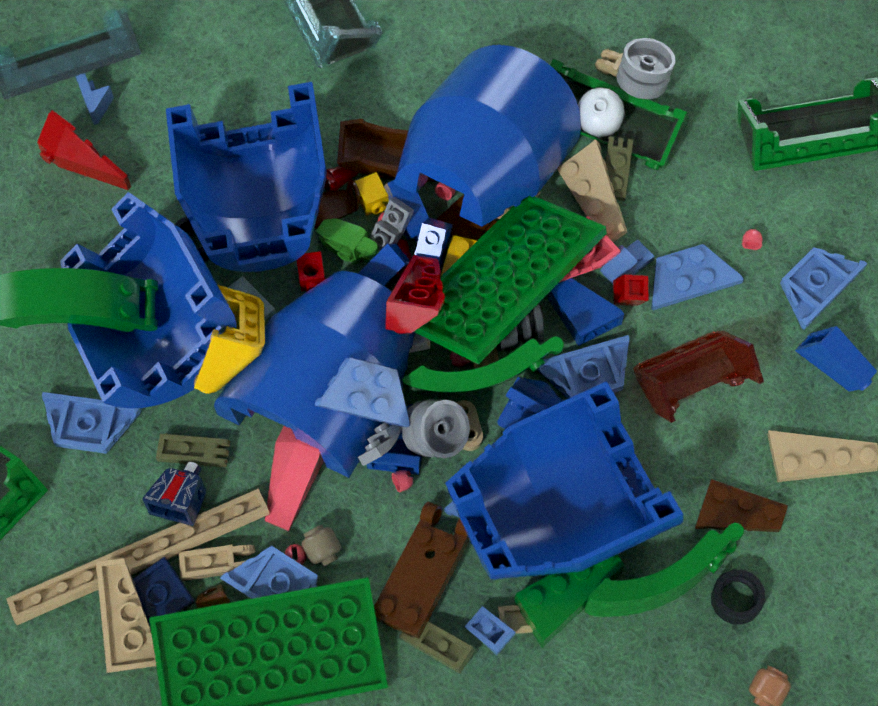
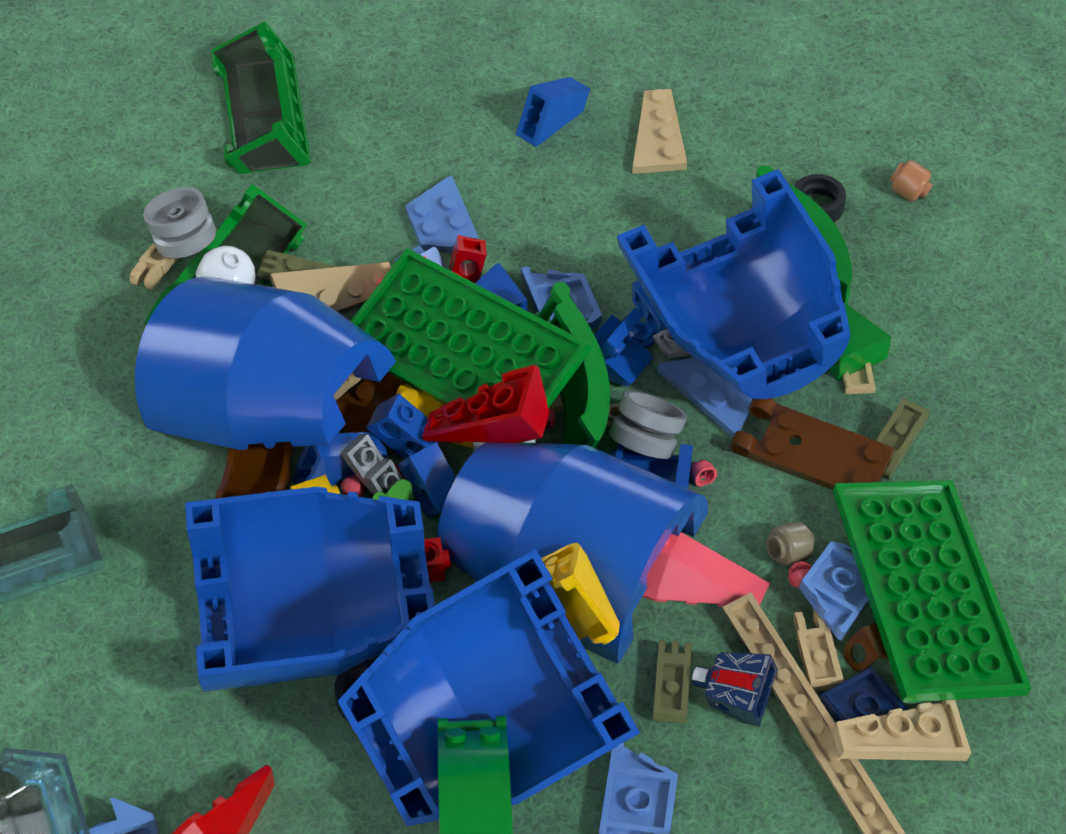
camera: 90 degrees left, 15 degrees down
medium blue wing [315,358,410,427] -> none
light grey slope [358,423,401,466] -> none
medium blue slope [465,606,515,656] -> none
clear red windscreen [633,331,764,423] -> none
reddish brown wing [695,479,788,532] -> none
coral hinge [742,229,763,250] -> none
medium blue wing [780,247,868,330] -> none

